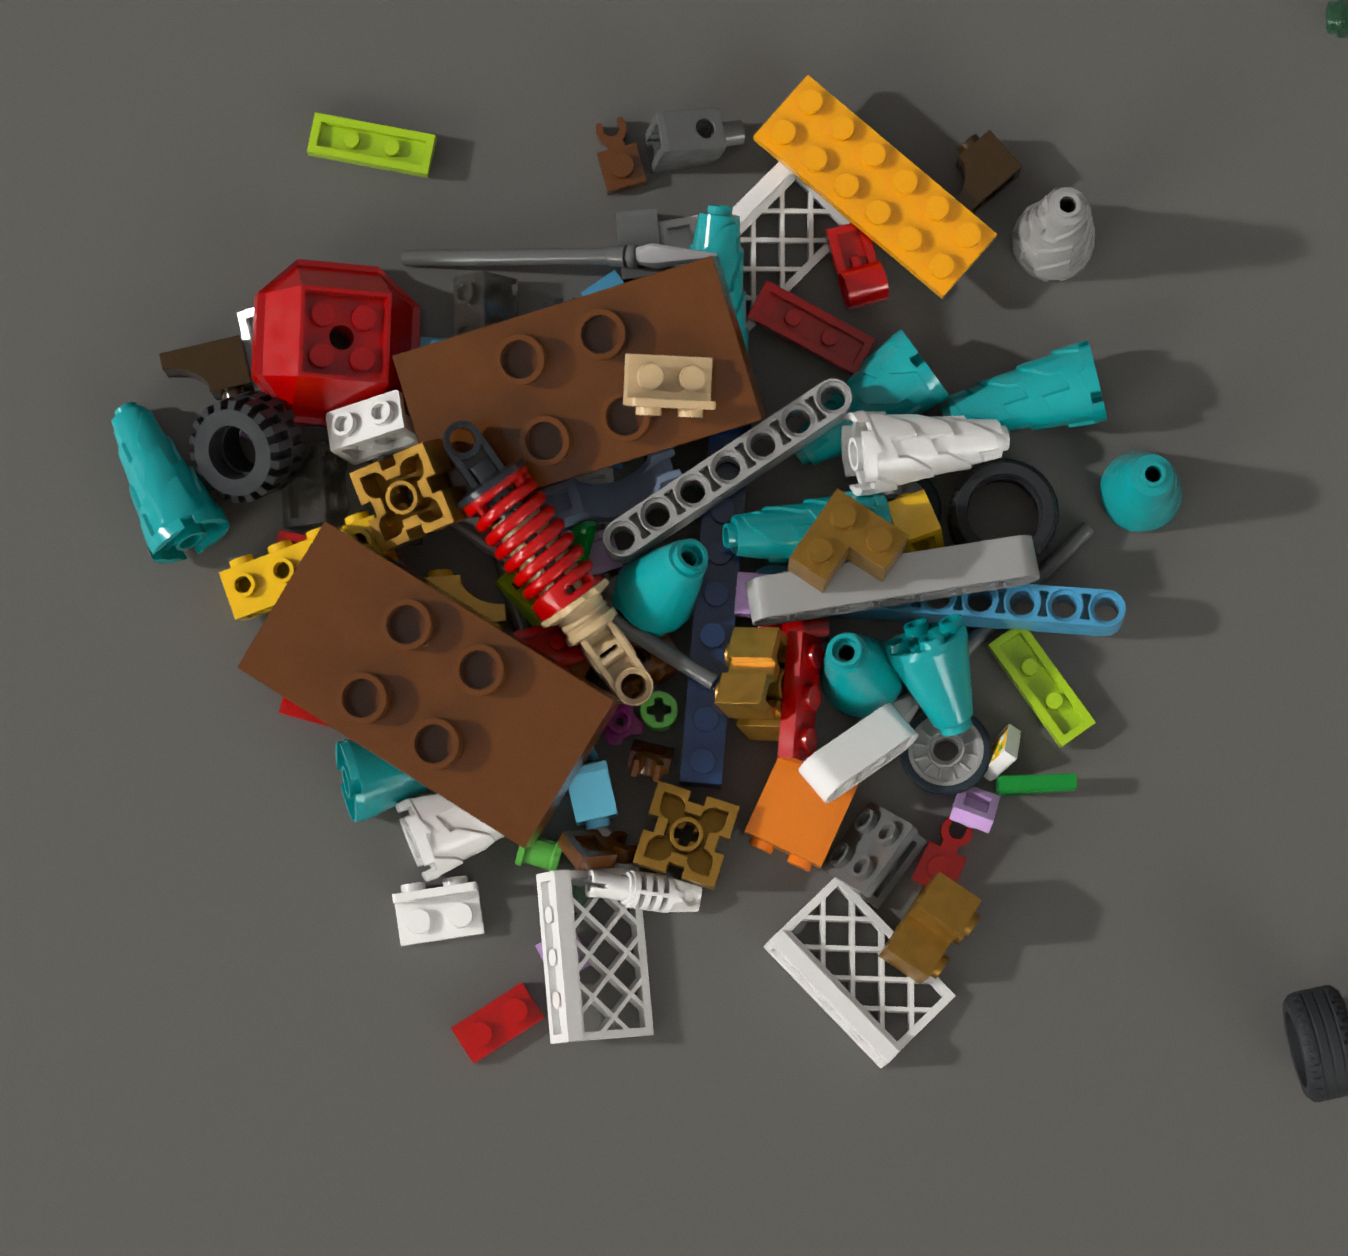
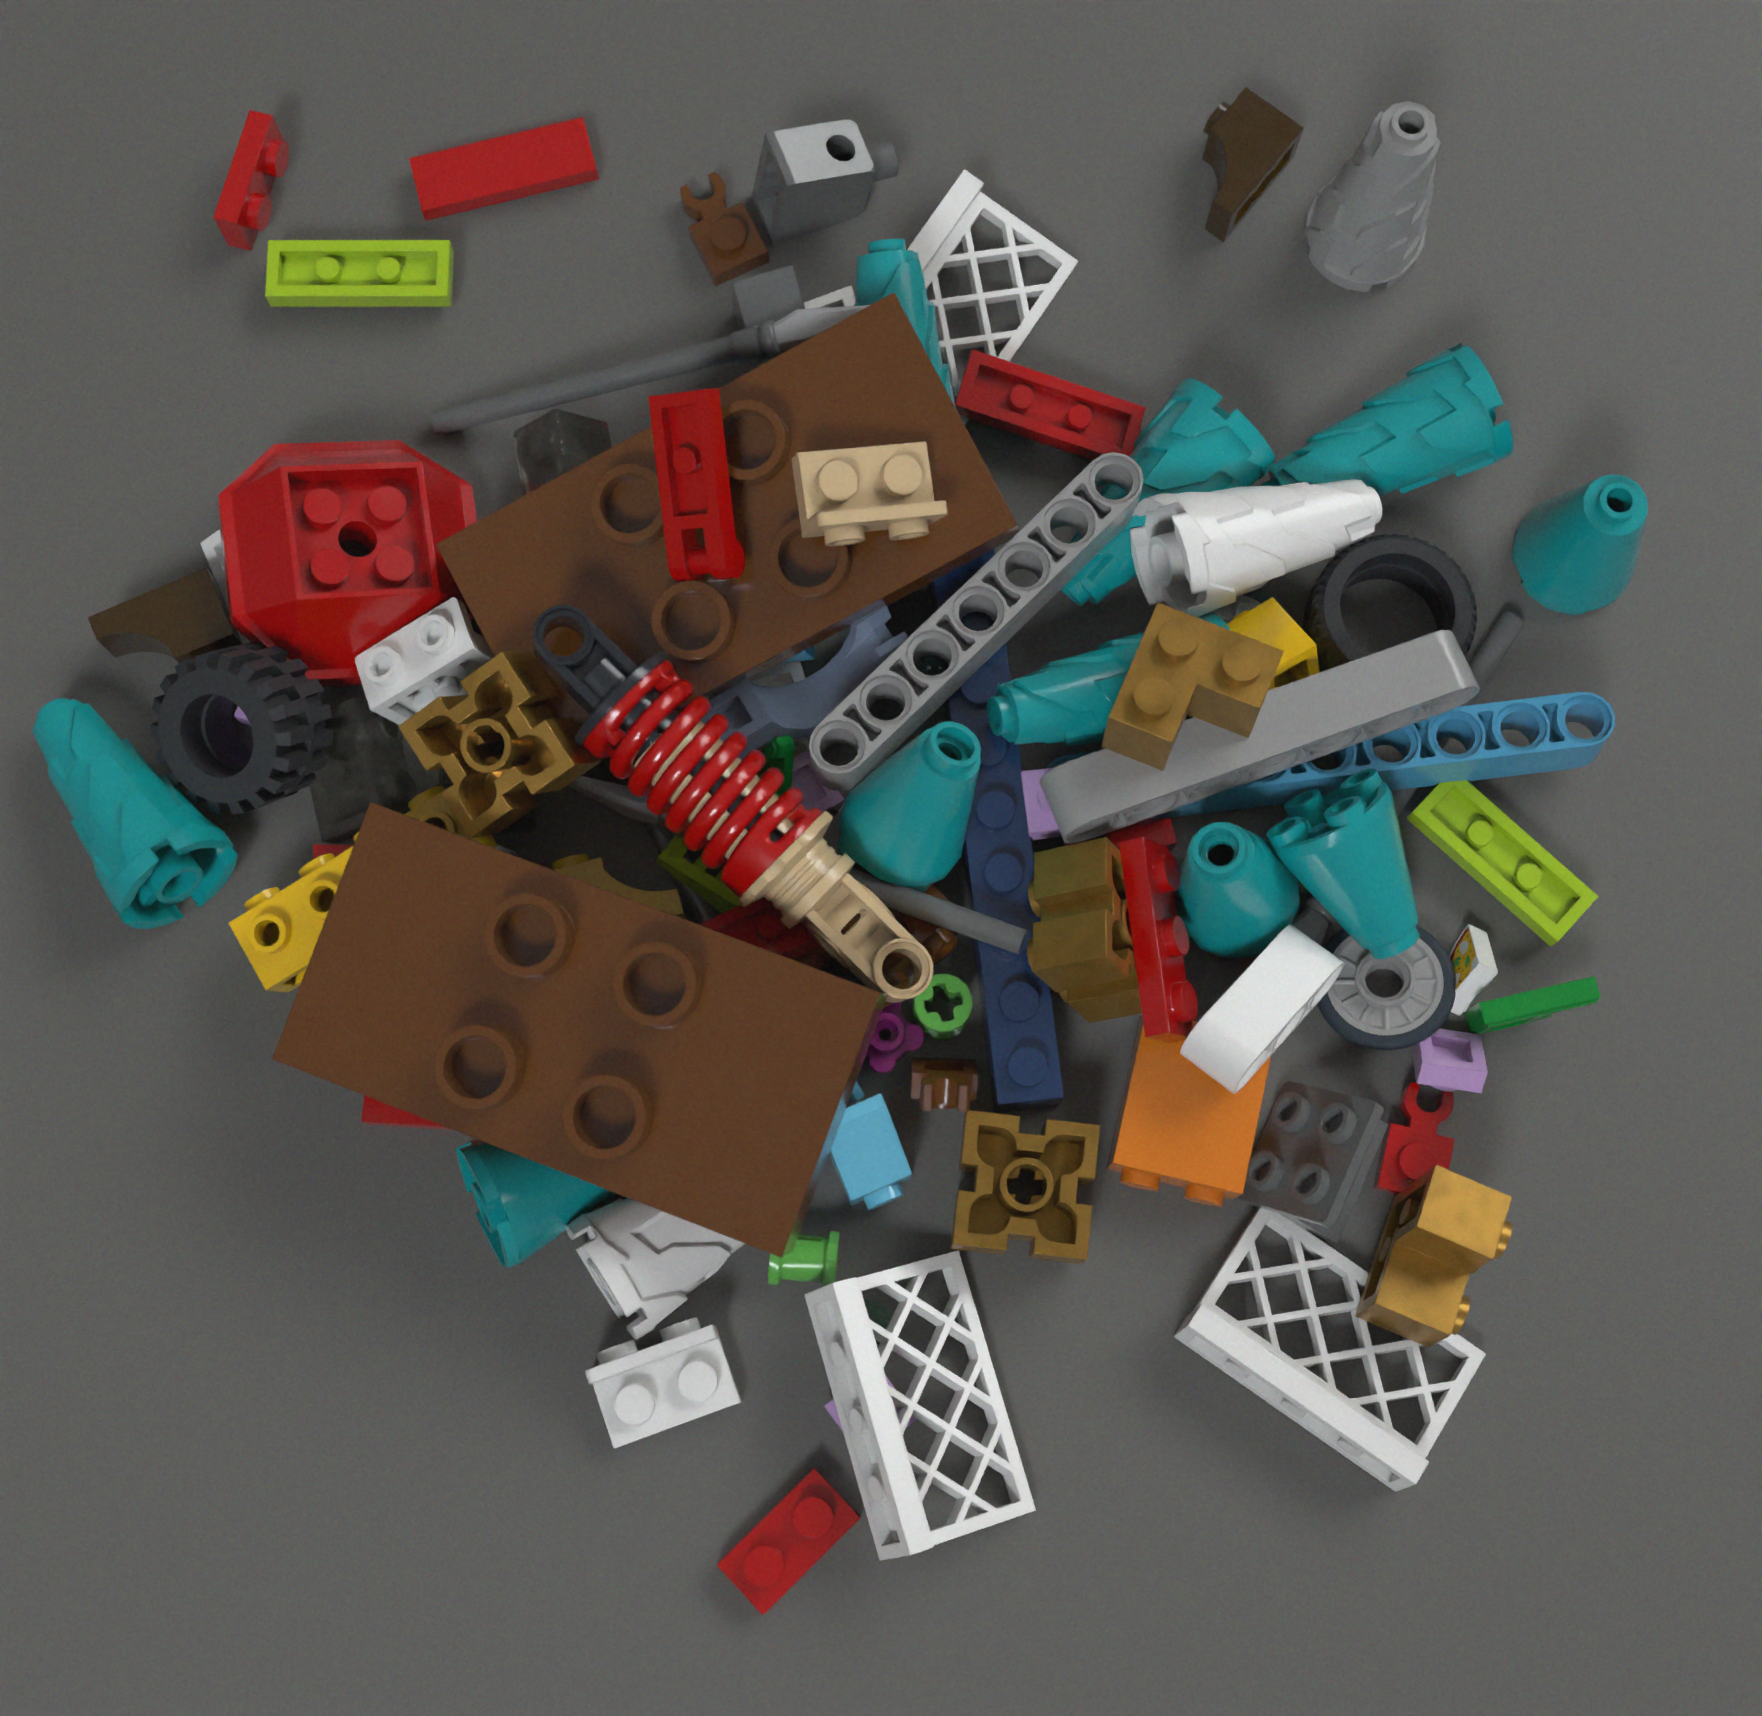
camera: 15 degrees left, 5 degrees down
reddish brown plate [557,829,637,871] -> none
white hinge [585,870,702,913] -> none
light orange plate [753,75,997,299] -> none
red plate [824,223,889,310] -> none
none -> red plate [213,110,289,251]
none -> red tile [409,117,599,221]
none -> red plate [648,388,745,582]

